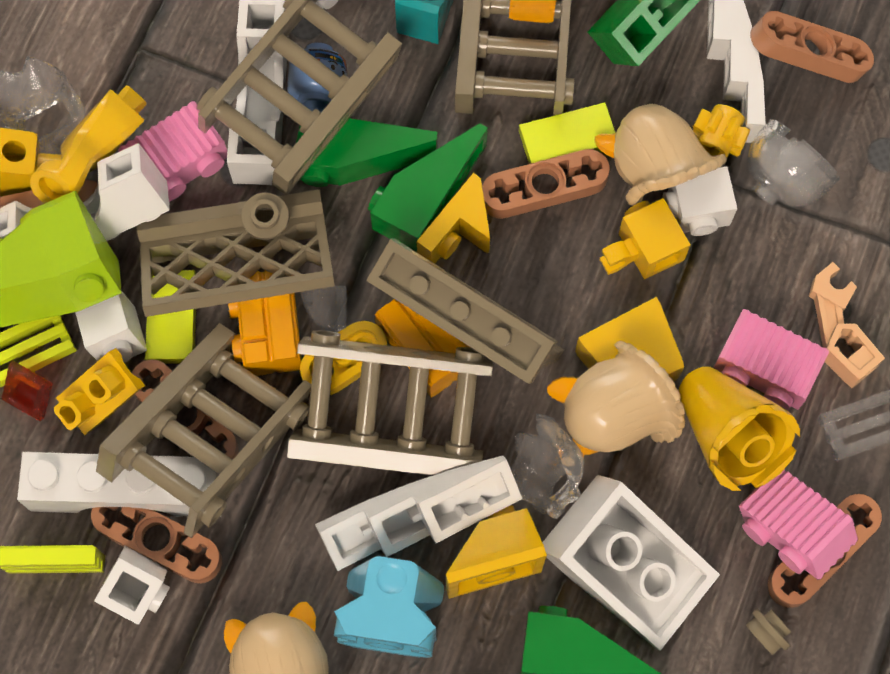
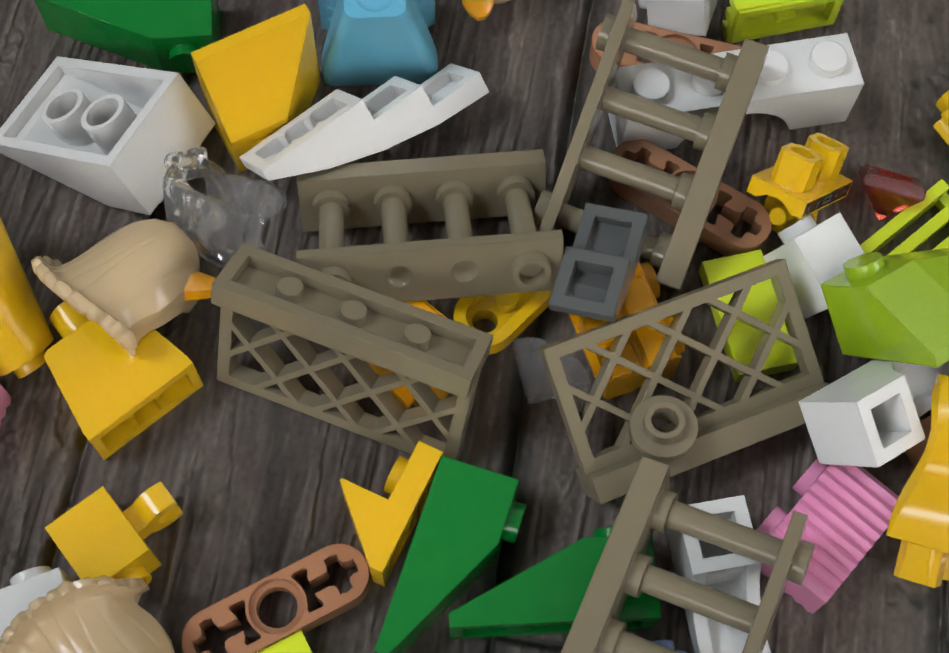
camera: 165 degrees right, 5 degrees down
none -> dark grey slope [548,203,649,323]

